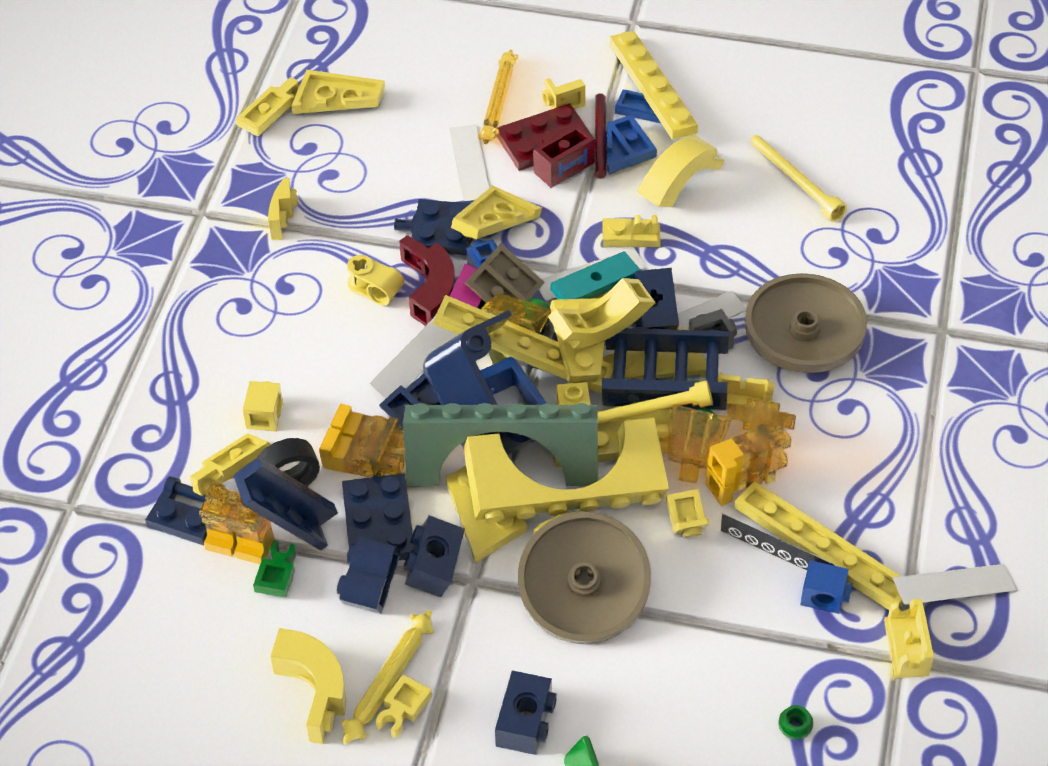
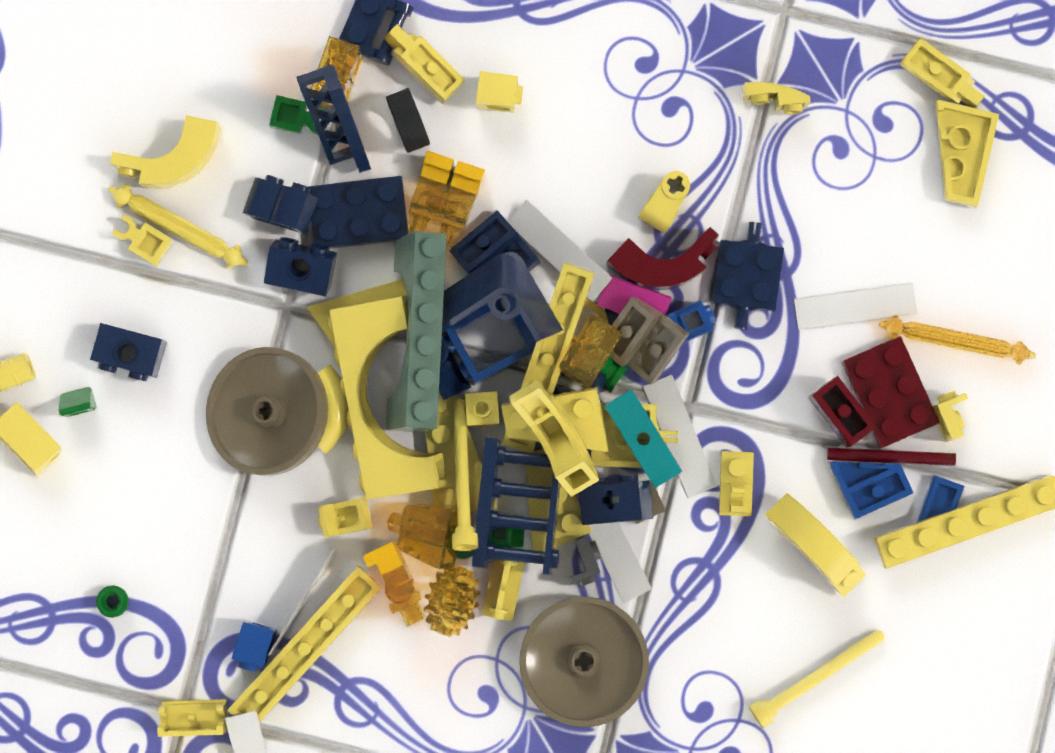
camera: 90 degrees right, 35 degrees up
light yellow wing [451,185,542,239] -> none

